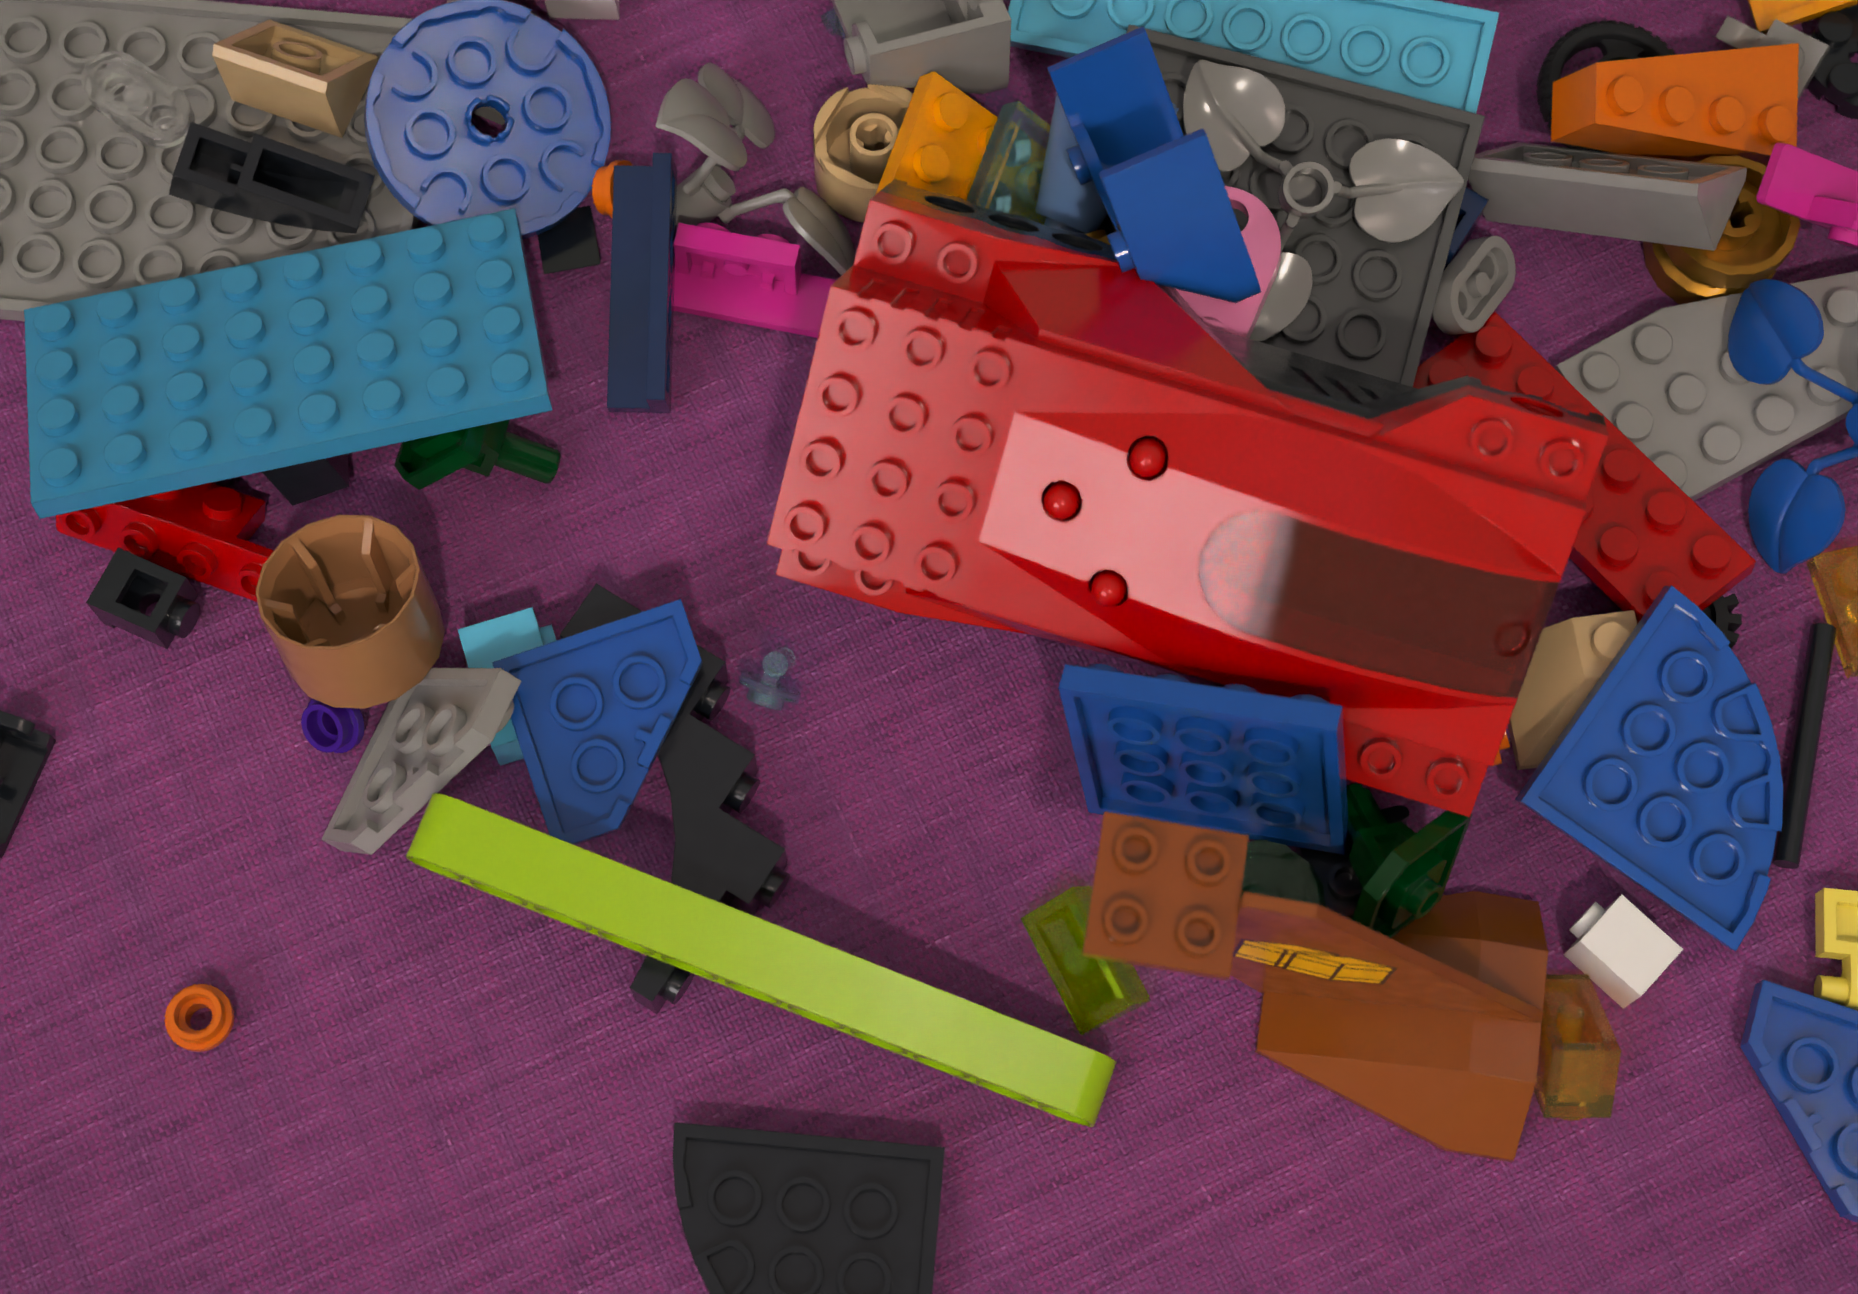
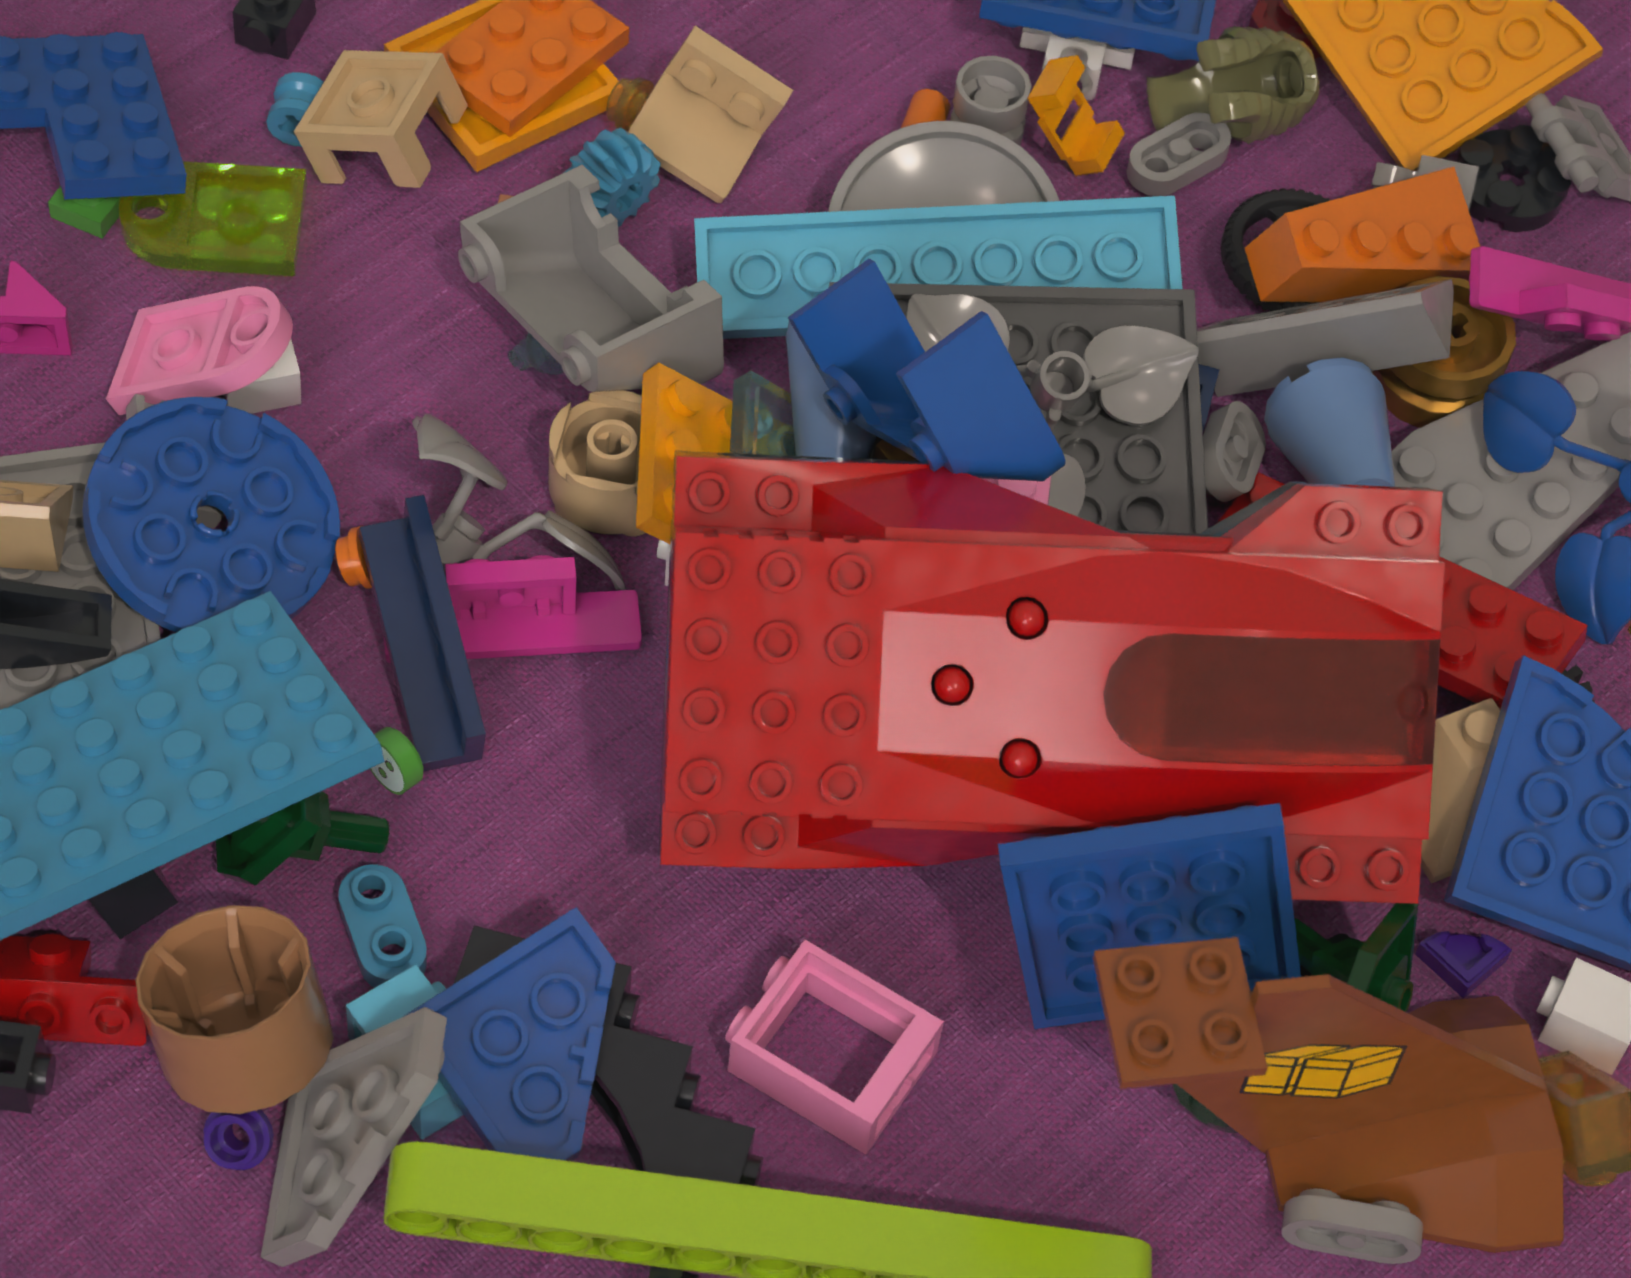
camera: 20 degrees left, 15 degrees down
black piece [538,205,601,274] -> none
clear light blue plate [738,647,802,711] -> none
clear neon green slope [1021,886,1150,1035] -> none
none -> dark azure plate [338,864,427,988]
none -> bright green tile [370,727,424,795]
none -> bright pink window [725,940,944,1155]
none -> medium blue cone [1264,358,1395,487]
none -> light grey plate [1281,1189,1423,1264]
none -> dark purple tile [1415,931,1512,999]

